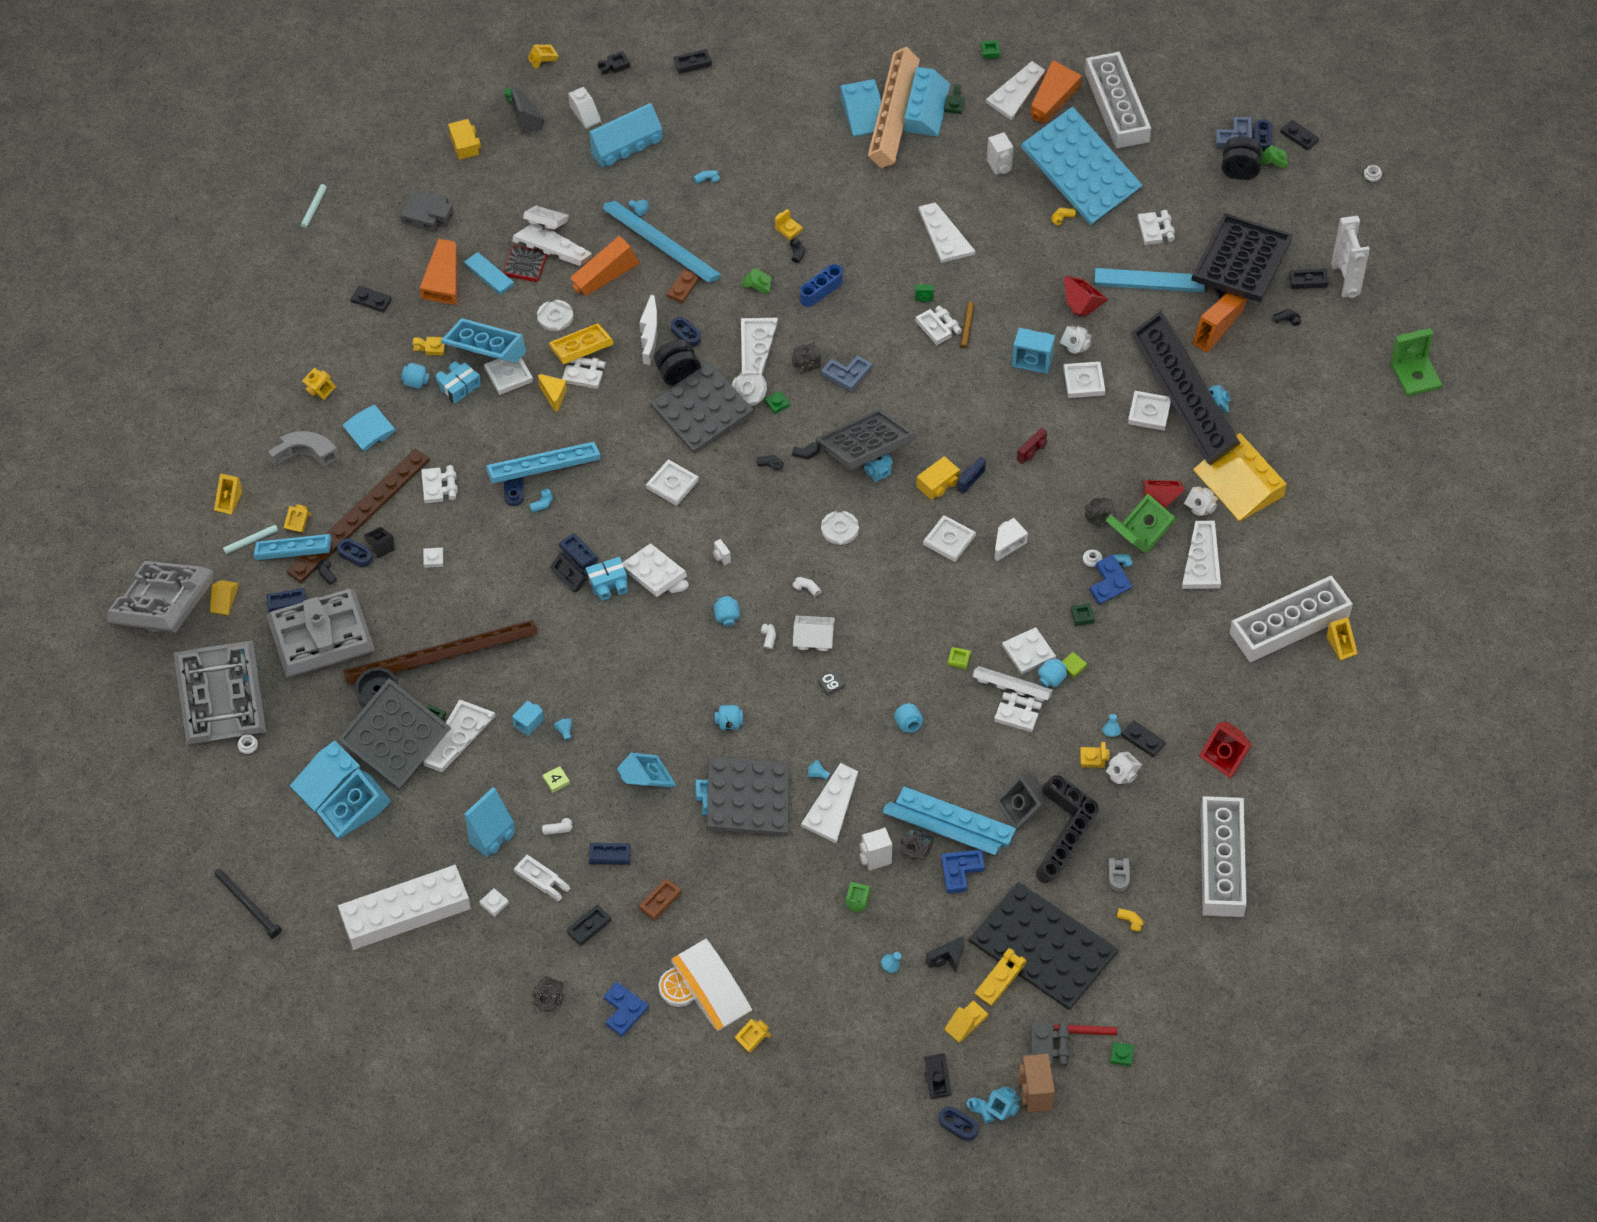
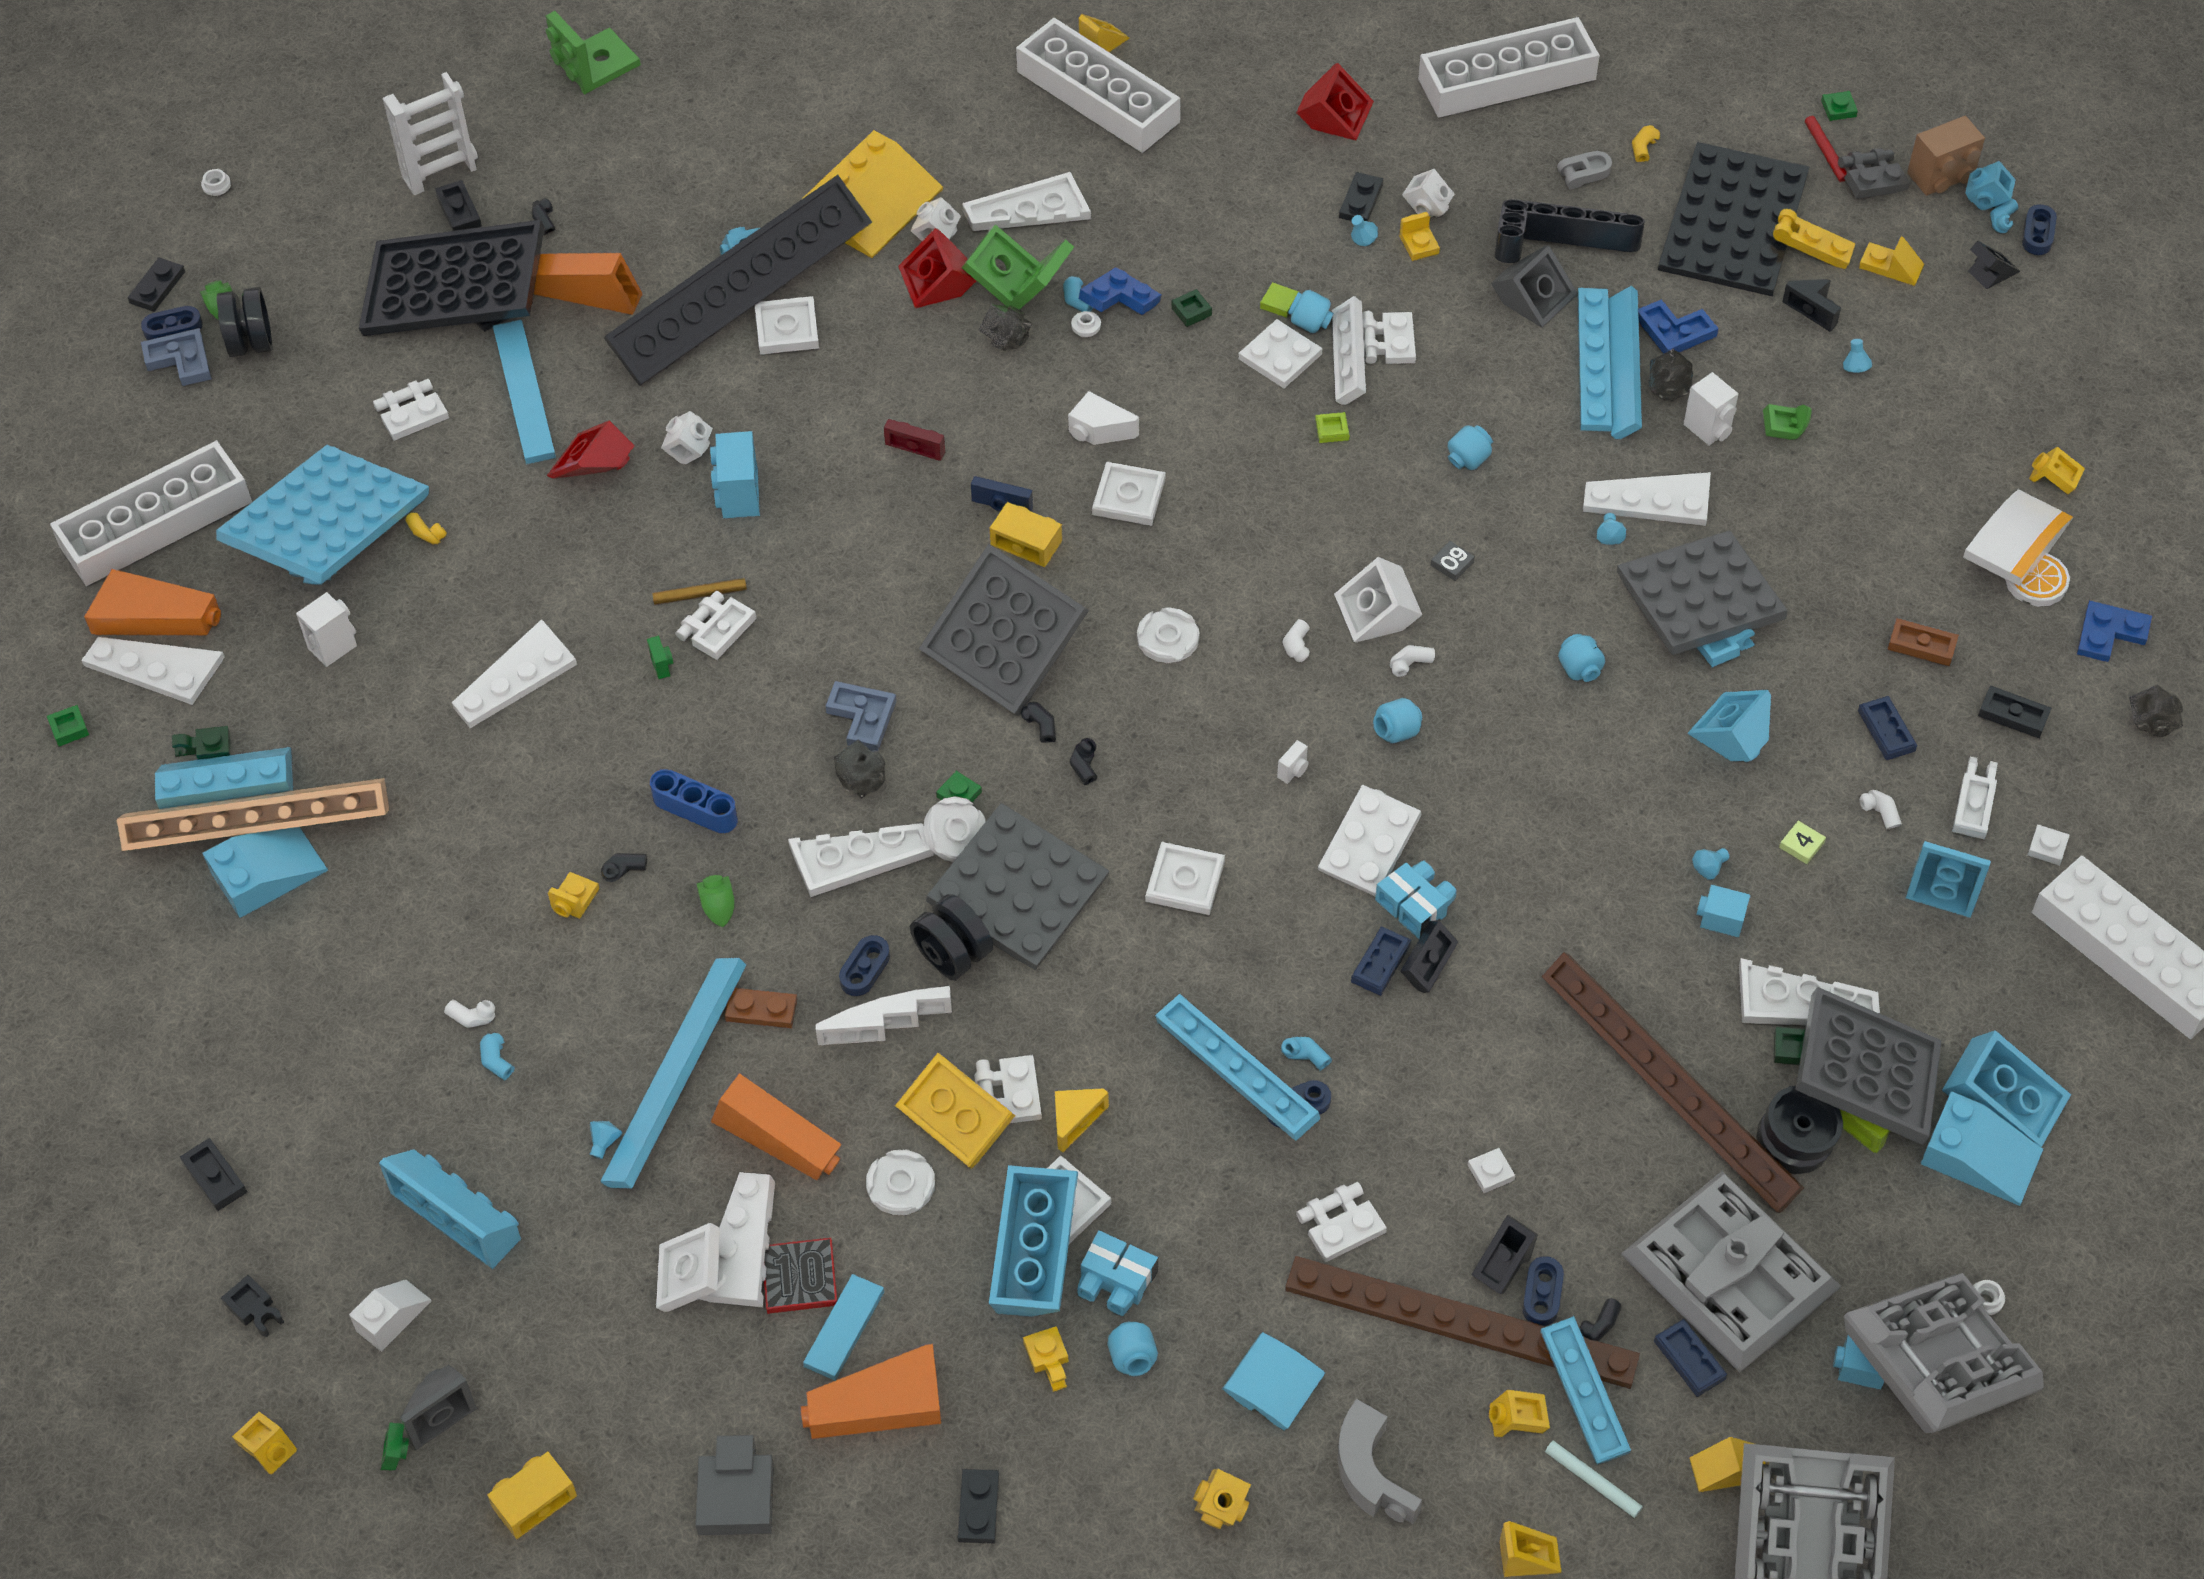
camera: 110 degrees left, 0 degrees up
white plate [1063,362,1105,398] -> none
none -> white arm [444,1000,495,1028]

